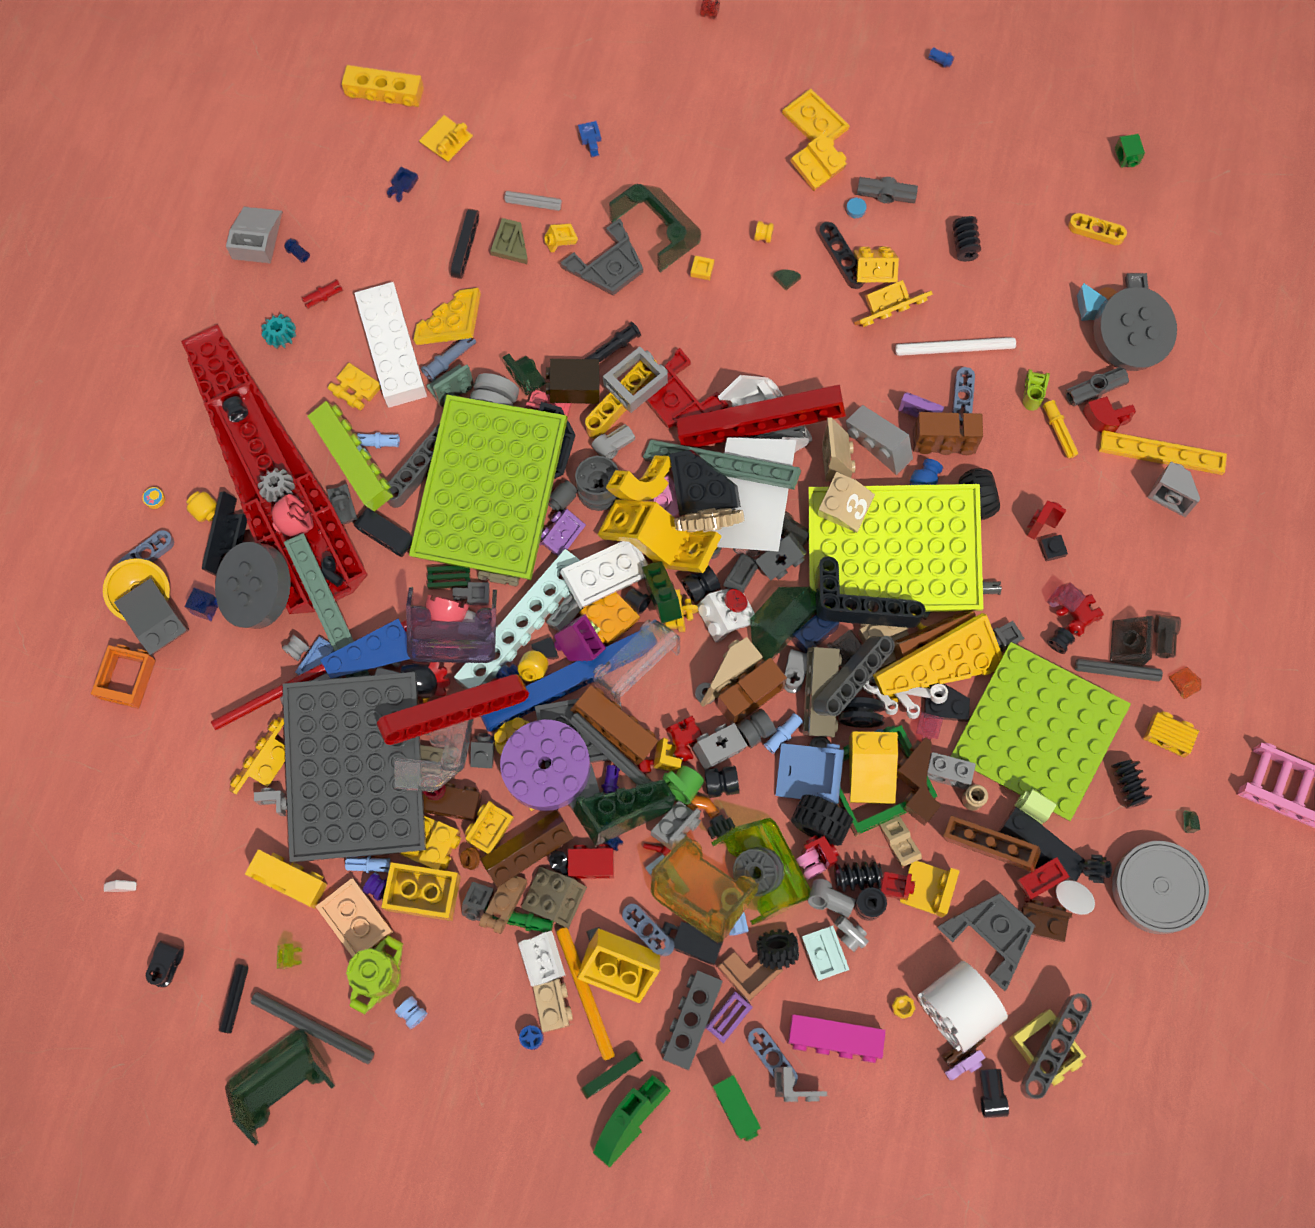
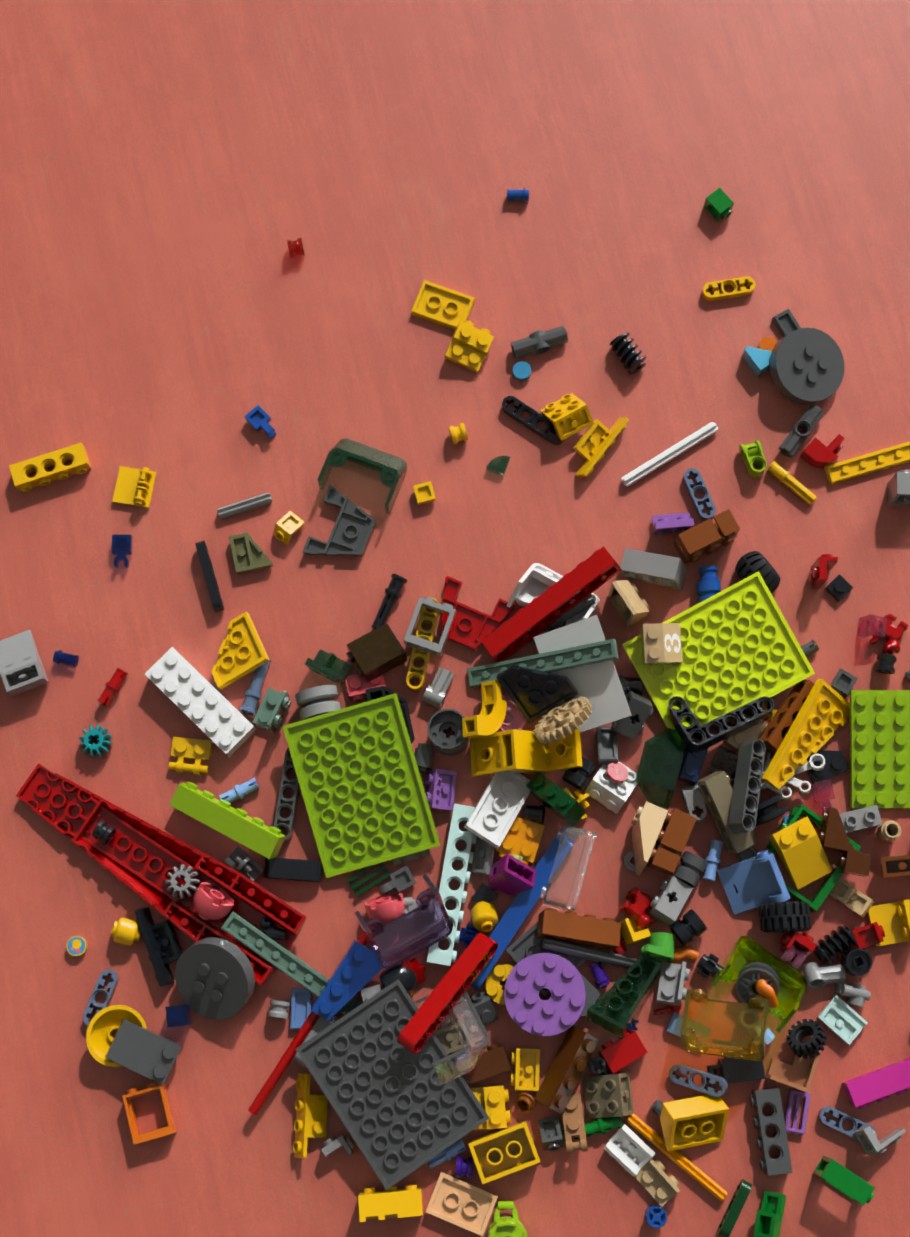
camera: 30 degrees left, 5 degrees up
none -> orange arm [755,979,779,1008]

